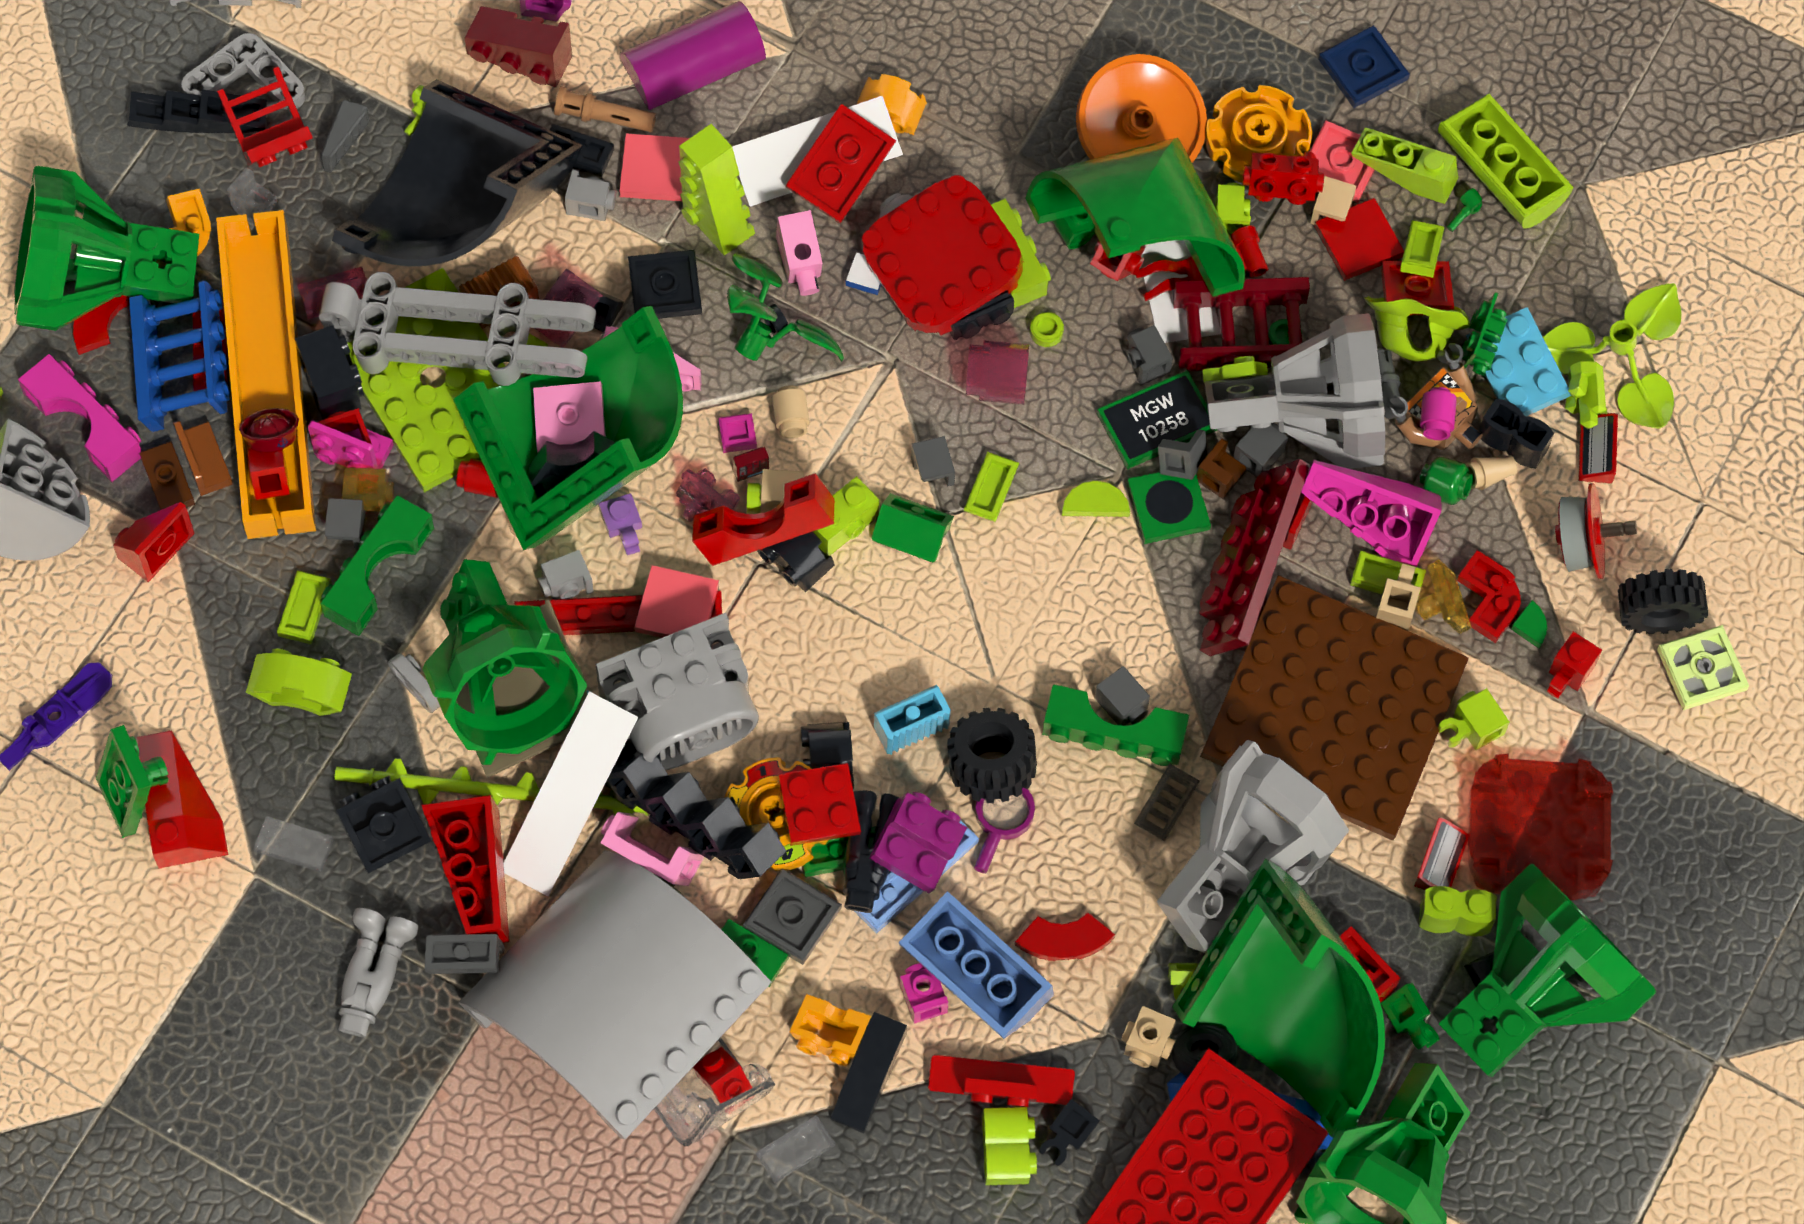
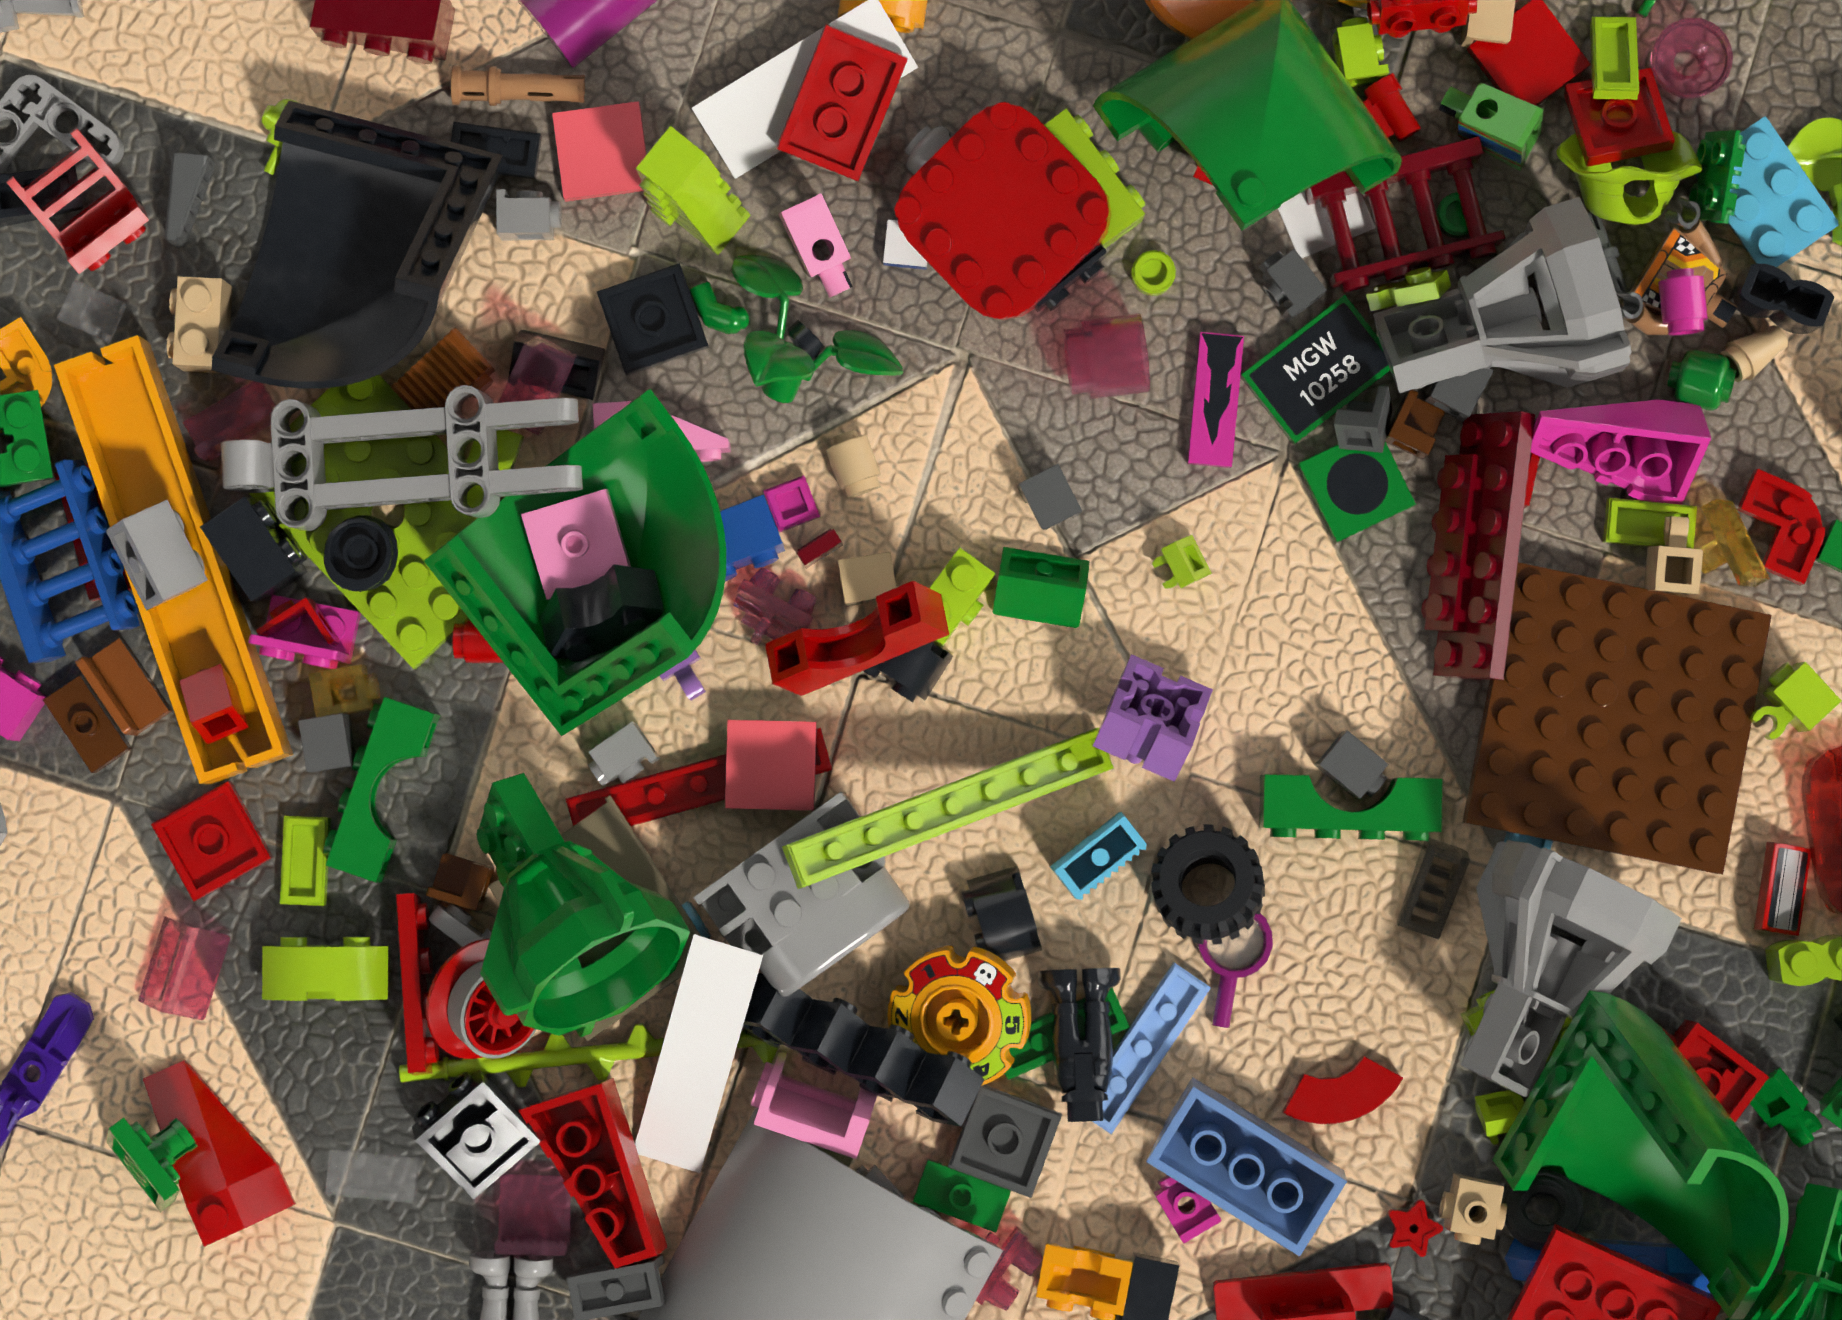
camera: 10 degrees left, 20 degrees up
red slope [113,502,195,583] -> none
dark red hat [239,408,299,452] -> none
lime tile [747,483,762,514] -> none
red plate [778,763,861,846] -> none
magenta plate [869,792,967,894] -> none
lime tile [964,452,1019,522] -> none
lime tile [1062,481,1130,517] -> none
none -> light grey brick [105,500,208,611]
none -> clear pink panel [138,916,230,1020]
none -> red tile [151,781,274,901]
none -> tan brick [167,276,233,373]
none -> black piece [324,515,398,592]
none -> red plate [396,893,439,1075]
none -> reddish brown panel [426,853,495,911]
none -> red piece [426,938,537,1059]
none -> clear pink piece [494,1174,571,1256]
none -> green arm [690,282,750,334]
none -> blue brick [720,494,785,582]
none -> lime tile [782,727,1114,889]
none -> clear pink hips [975,1226,1043,1311]
none -> medium lavender brick [1093,654,1213,782]
none -> lime tile [1152,535,1212,589]
none -> tile [1187,332,1244,468]
none -> red plate [1388,1199,1444,1257]
none -> bright green torso [1439,83,1544,171]
none -> clear pink piece [1651,17,1733,99]

